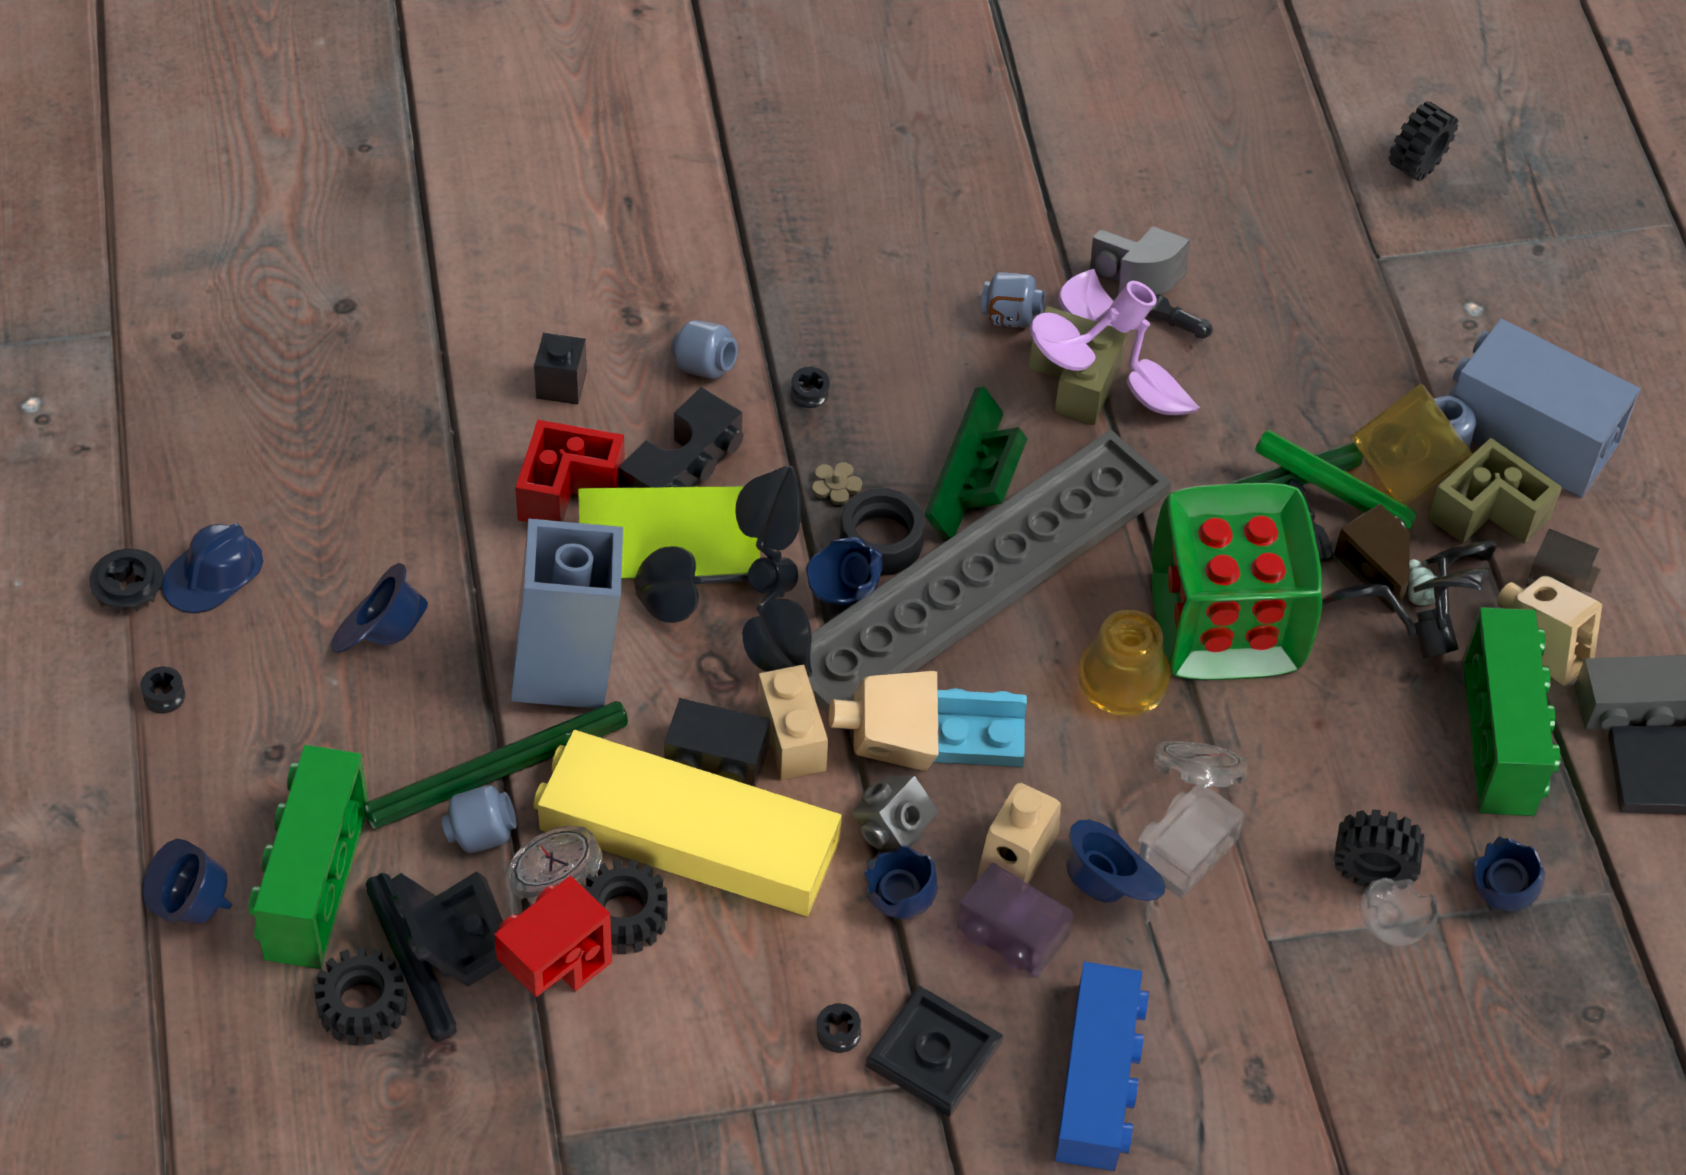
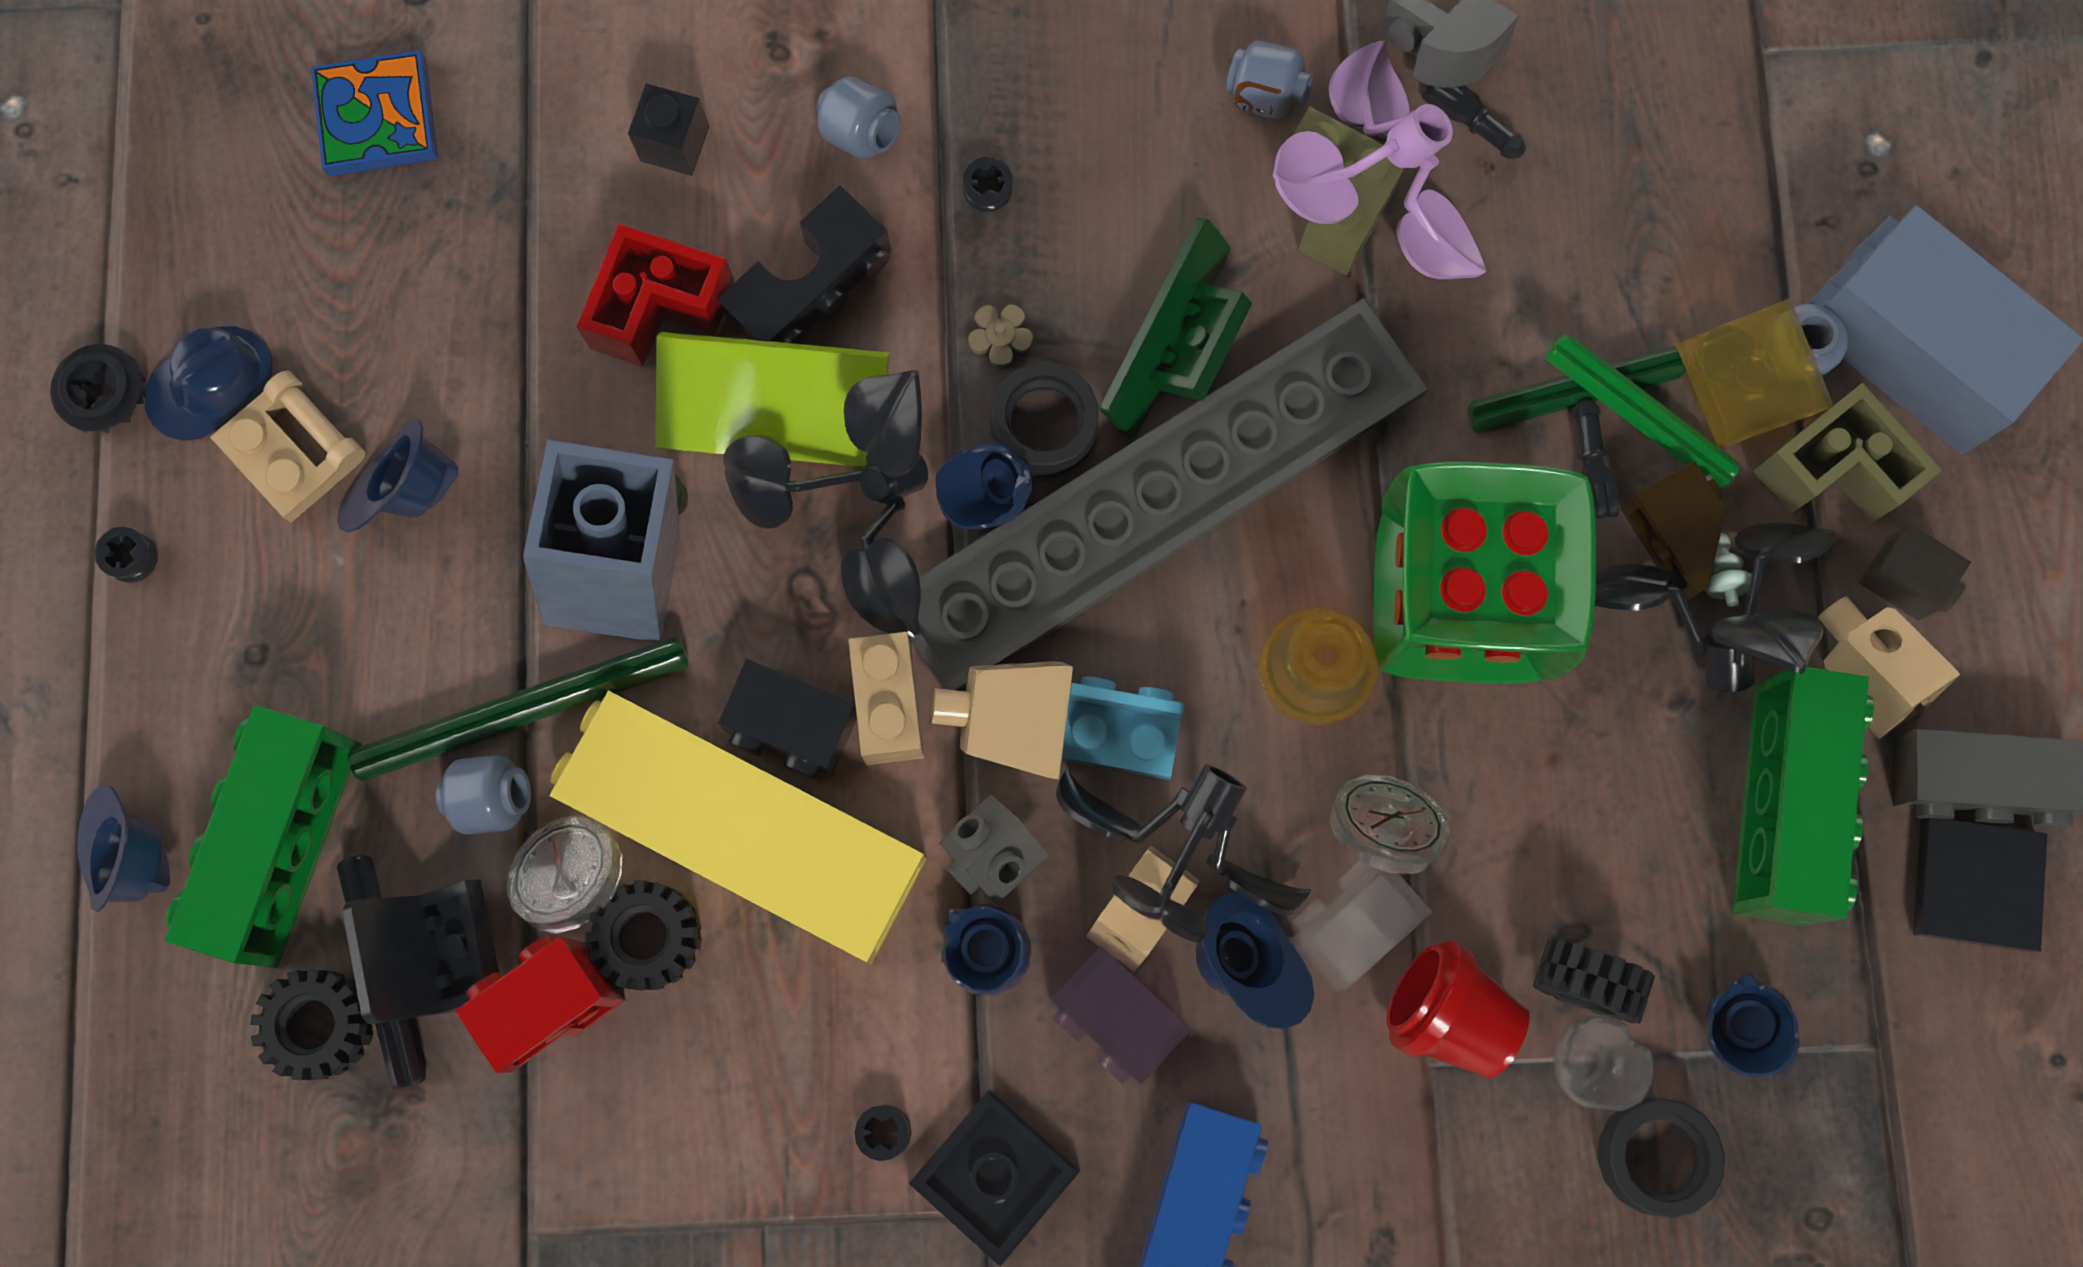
camera: 10 degrees right, 25 degrees up
none -> tan plate [210,370,365,523]
none -> tile [311,50,438,177]
none -> black plant [1056,764,1311,943]
none -> red piece [1386,940,1530,1079]
none -> black tyre [1598,1097,1725,1218]

